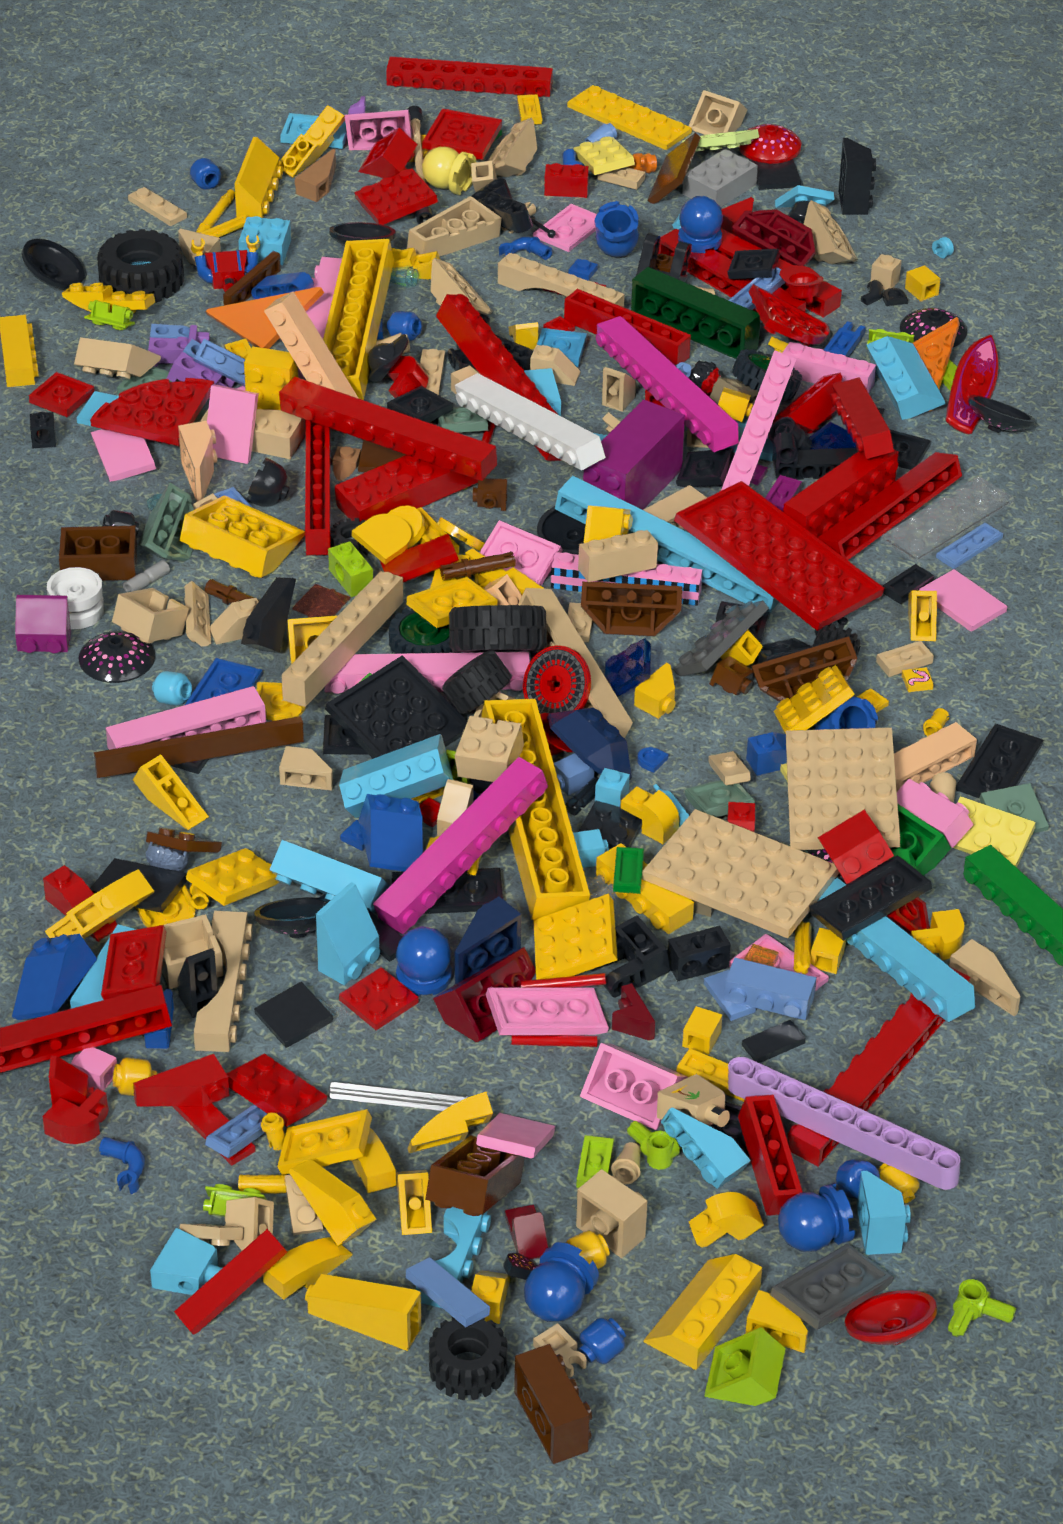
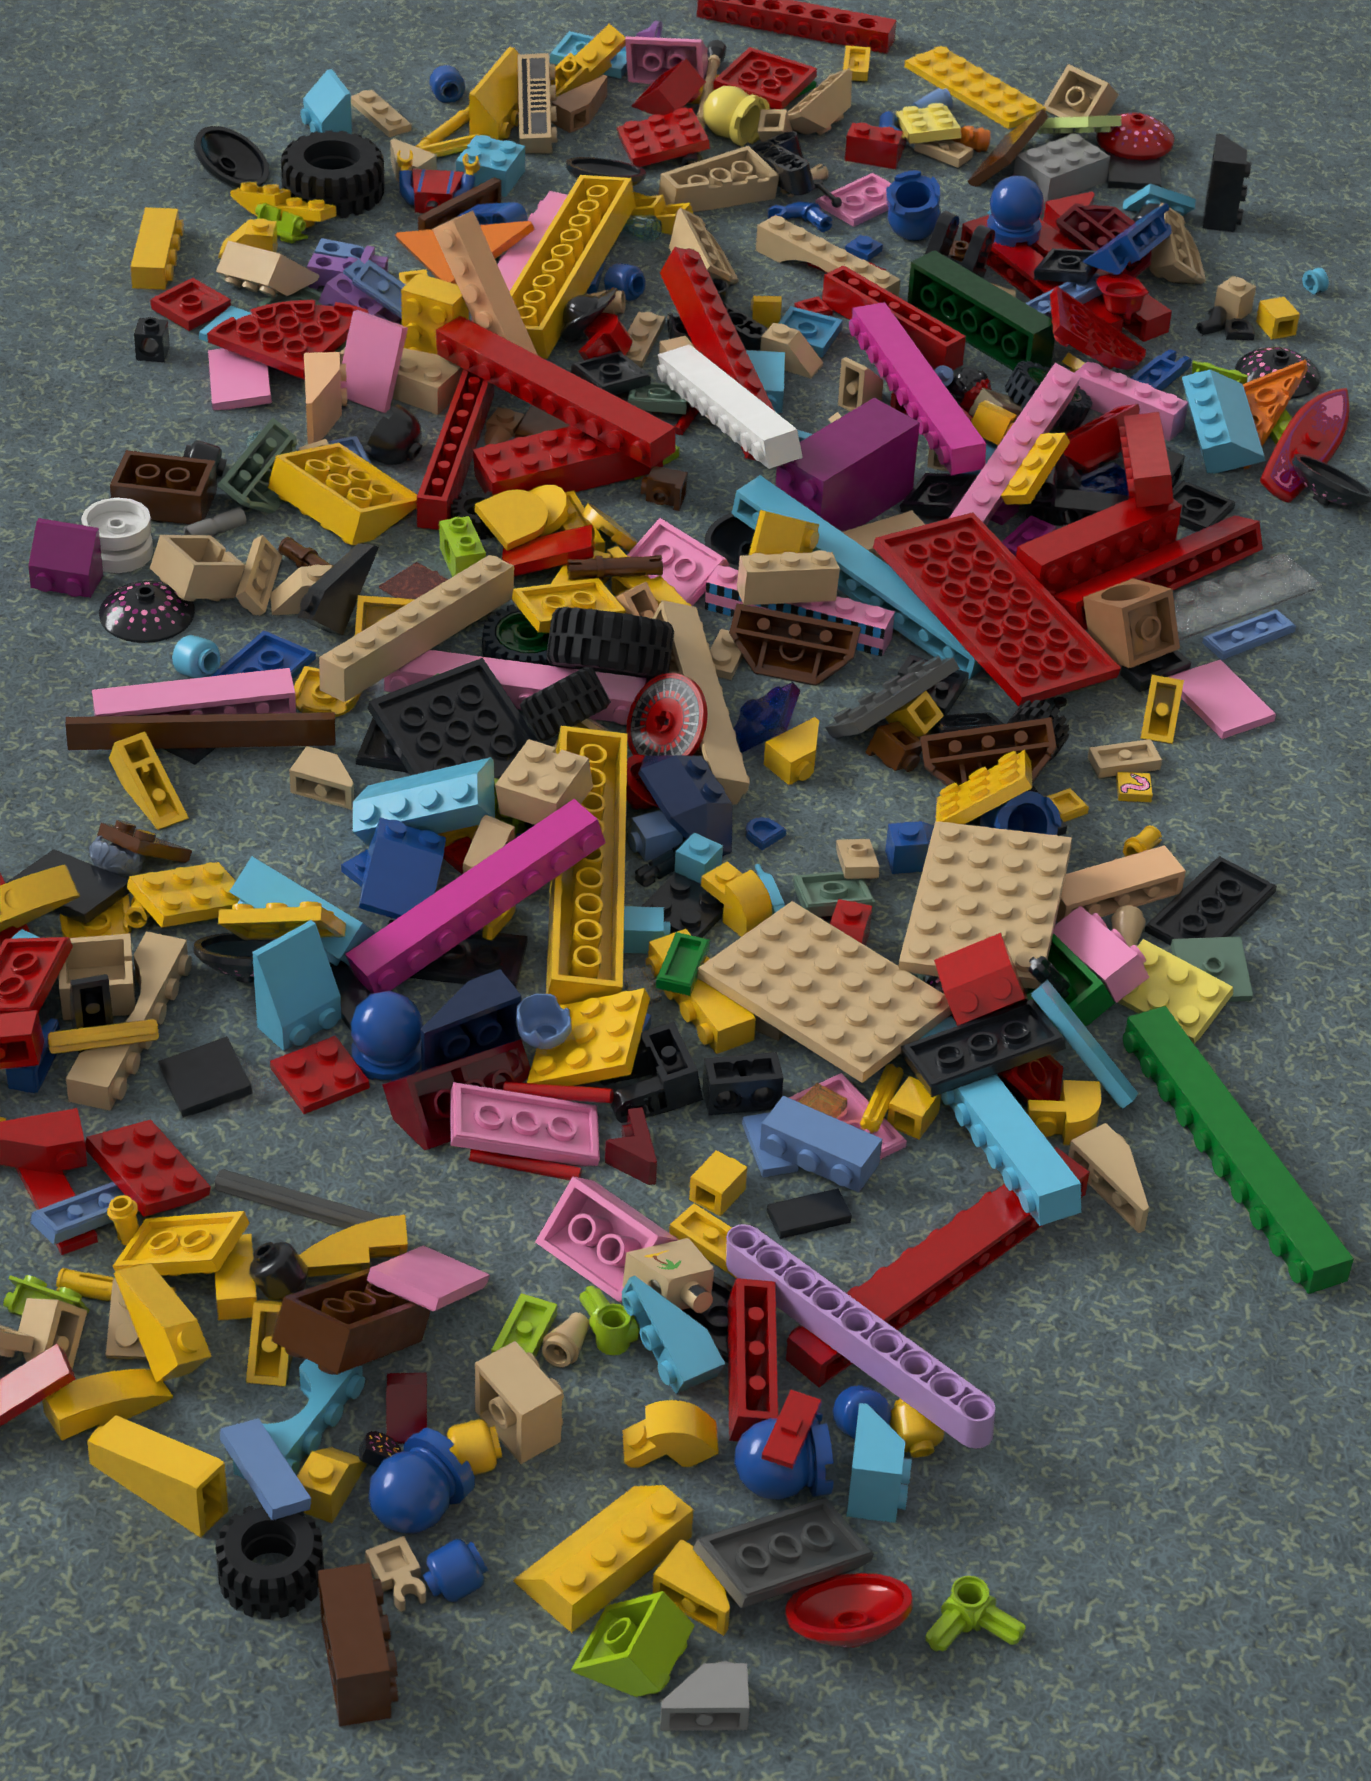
camera: 10 degrees right, 0 degrees up
none -> yellow axle [48,1019,159,1054]
none -> yellow slope [218,218,278,258]
none -> yellow plate [218,901,346,940]
none -> black head [249,1242,308,1301]
none -> medium azure slope [301,69,352,134]
none -> medium blue hair [516,994,572,1049]
none -> tan brick [518,53,557,154]
none -> light grey slope [660,1661,749,1731]
none -> red piece [761,1390,822,1469]
none -> yellow plate [1001,433,1070,504]
none -> black axle [1028,956,1070,998]
none -> medium azure tile [1031,979,1139,1109]
none -> blue wedge [1083,203,1172,275]
none -> medium nougat brick [1083,578,1180,668]

